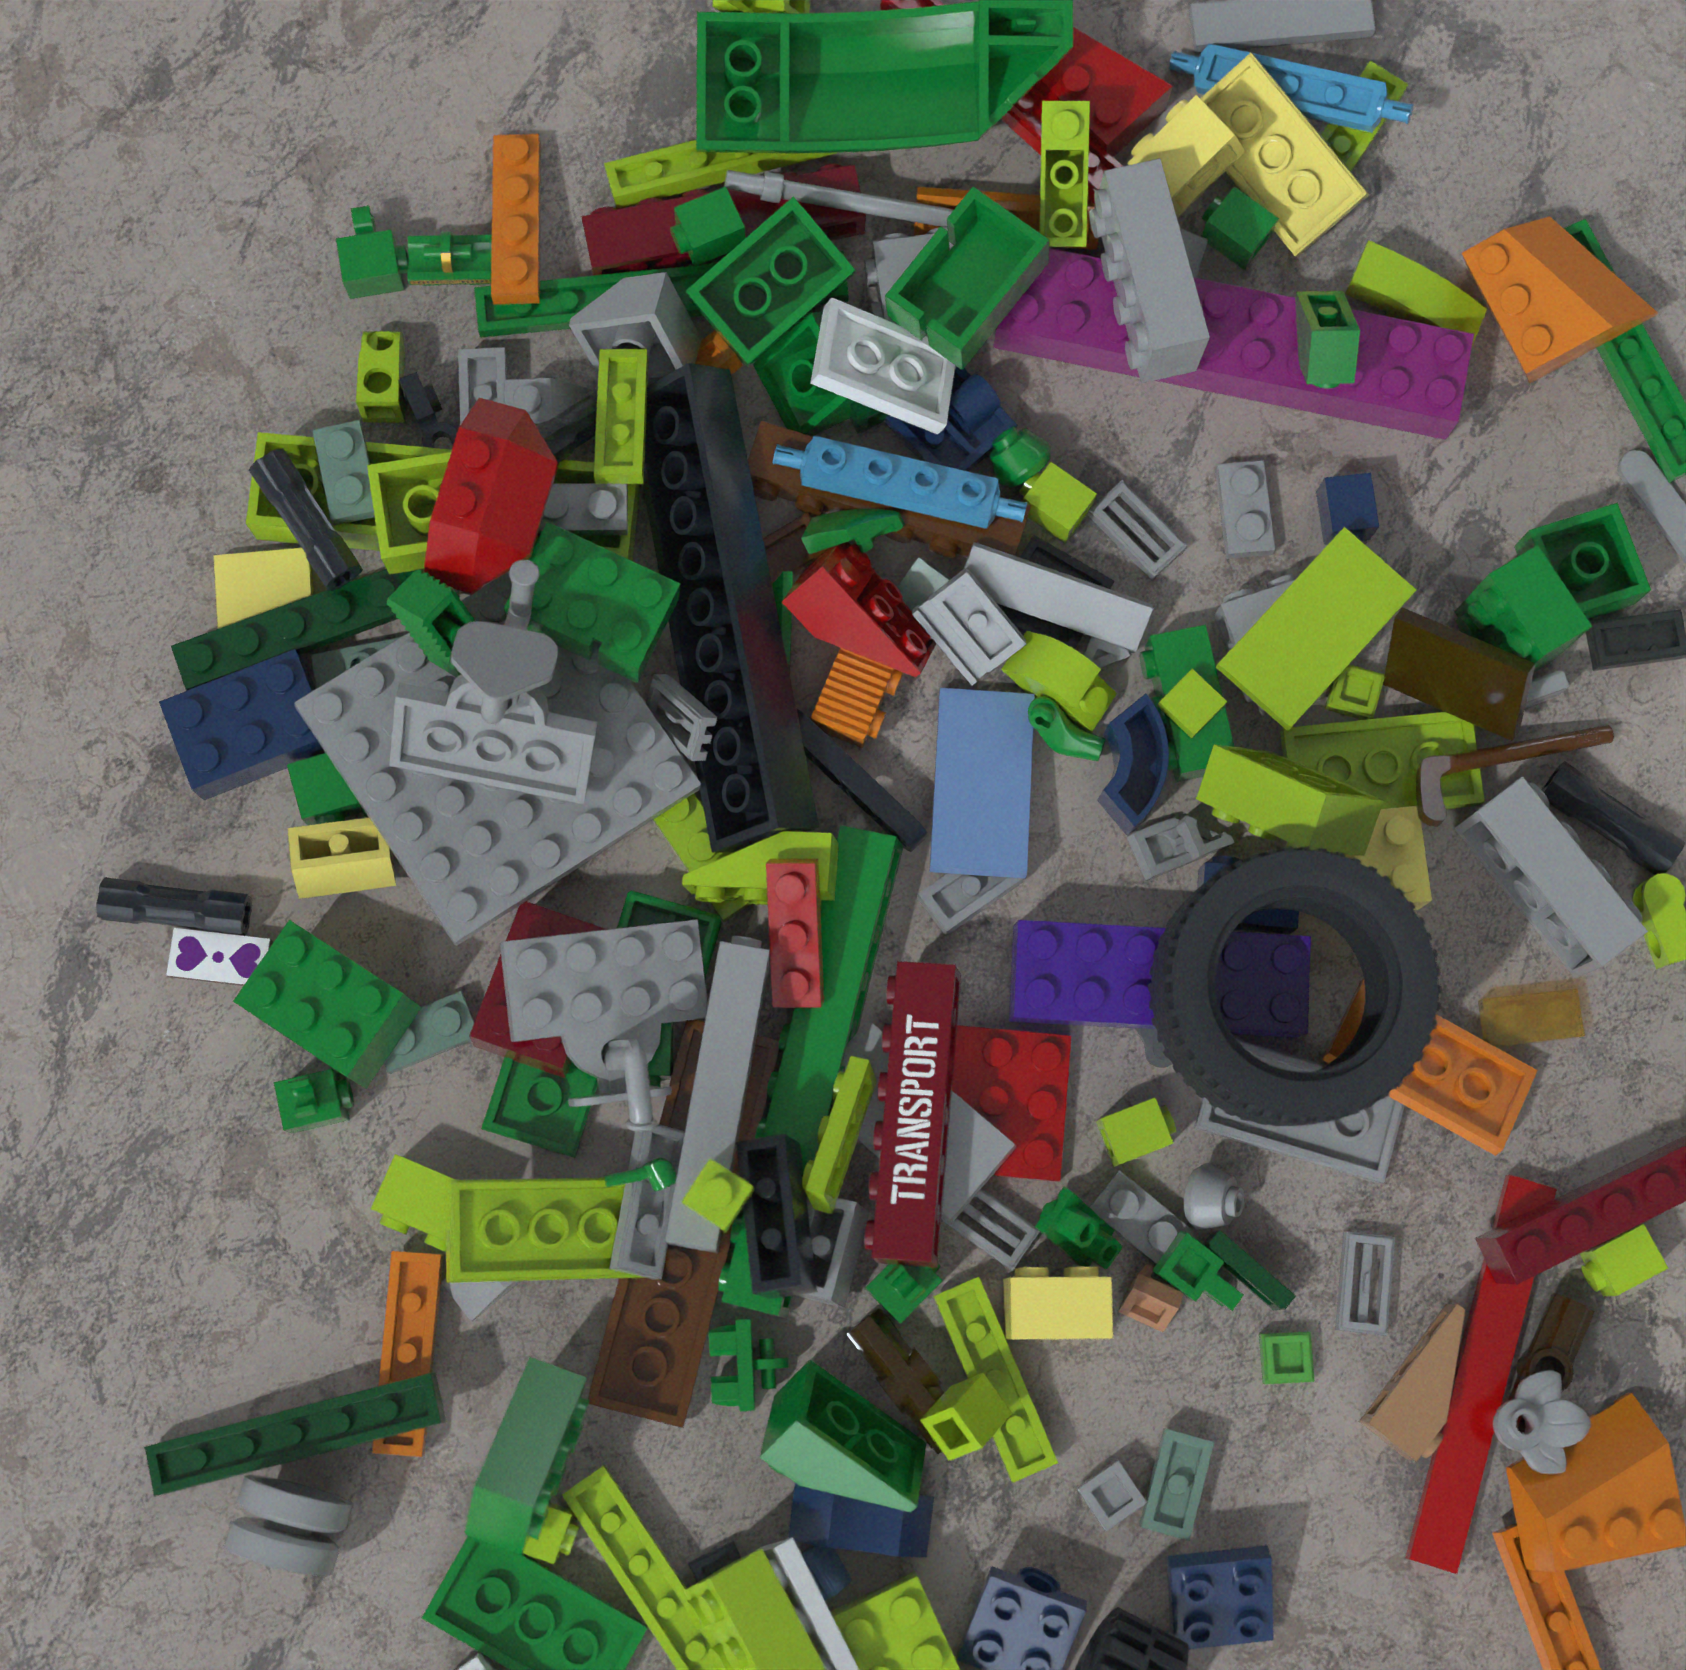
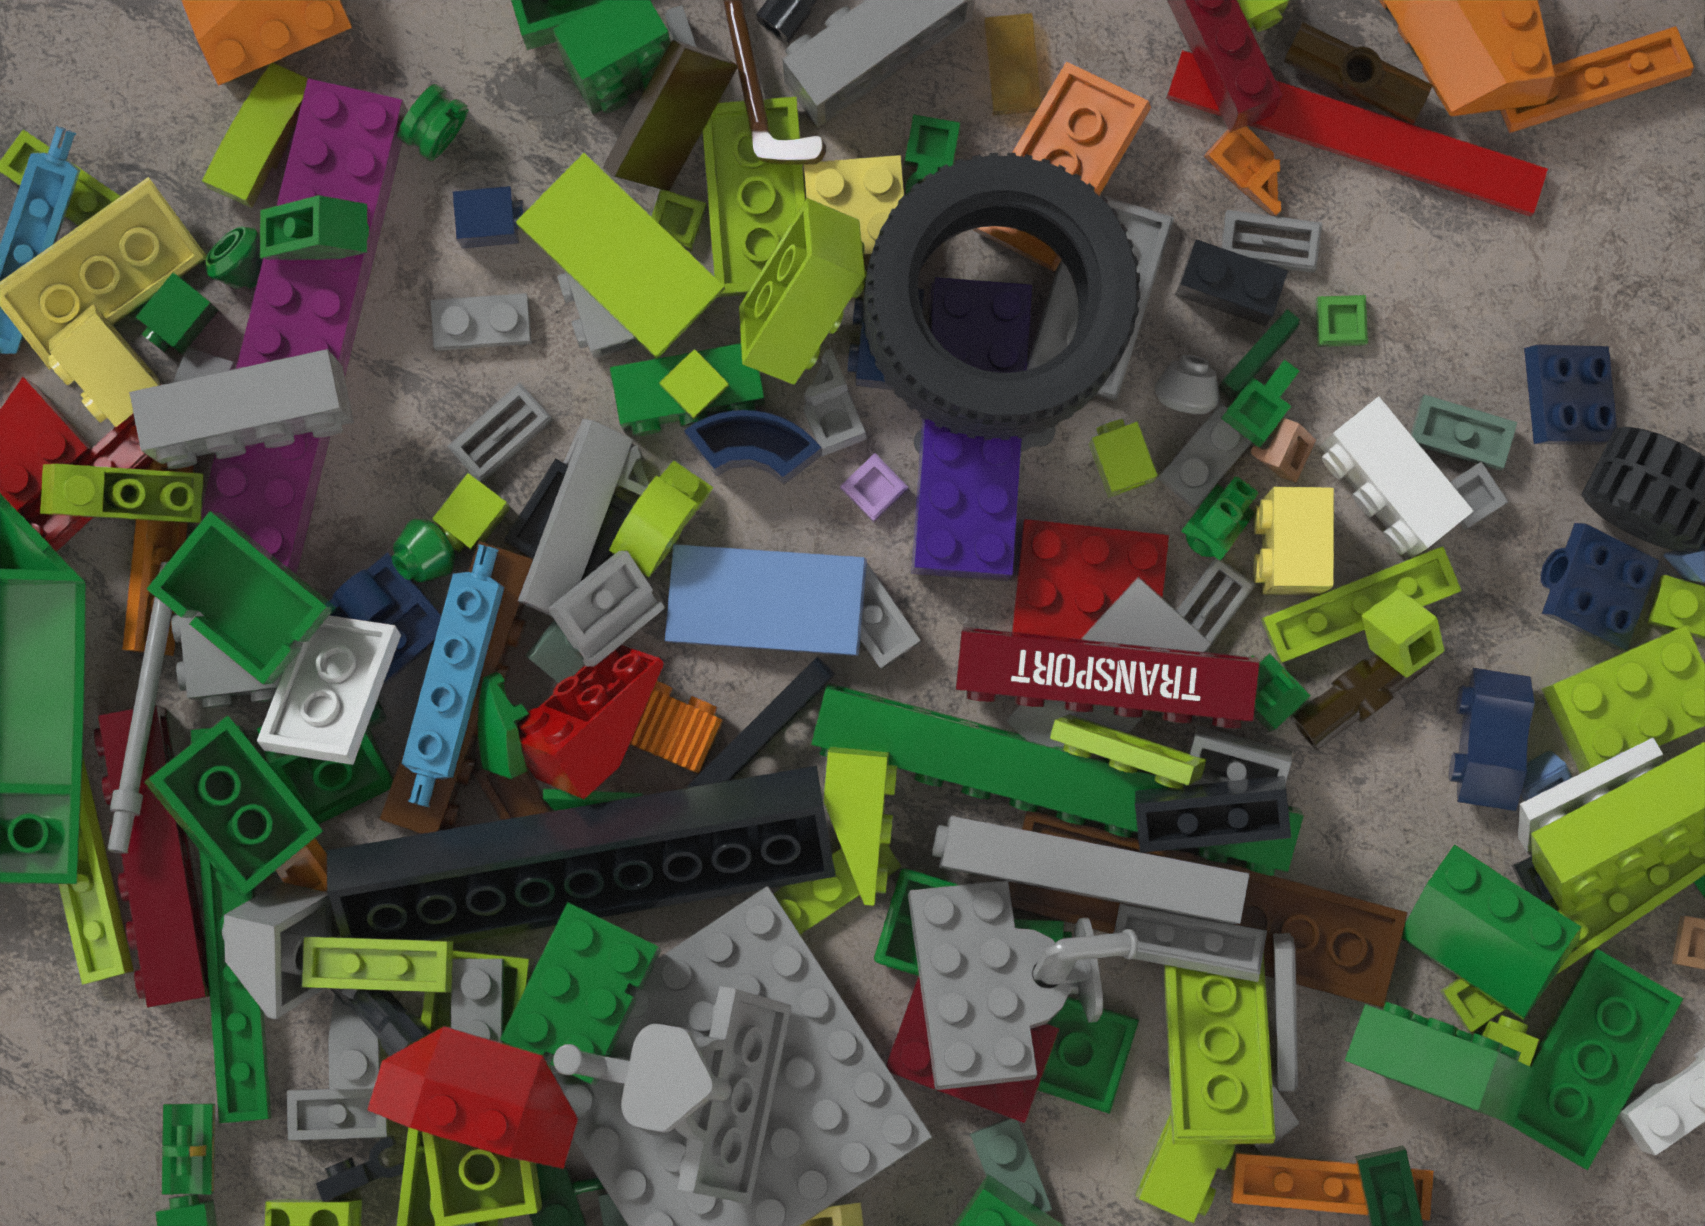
camera: 85 degrees left, 5 degrees up
green brick [387,569,476,678] -> none
orange plate [491,134,541,304] -> none
green hand [604,1157,677,1192] -> none
light grey tile [646,674,717,761] -> none
green brick [670,186,745,267] -> none
lime brick [681,1158,754,1233] -> none
green hips [709,1319,790,1412] -> none
green slope [759,1360,927,1512] -> none
red plate [766,859,824,1008] -> none
green arm [1028,696,1106,761] -> none
medium nougat slope [1359,1304,1465,1461] -> none
light grey plate [1493,1371,1591,1474] -> none
none -> green cone [206,226,263,289]
none -> green wheel [397,84,469,161]
none -> lavender tile [840,453,909,523]
none -> green plate [904,114,960,195]
none -> black brick [1175,239,1288,326]
none -> orange slope [1204,126,1281,216]
none -> light grey tile [1273,933,1298,1091]
none -> white brick [1320,396,1473,559]
none -> green slope [1401,844,1581,1020]

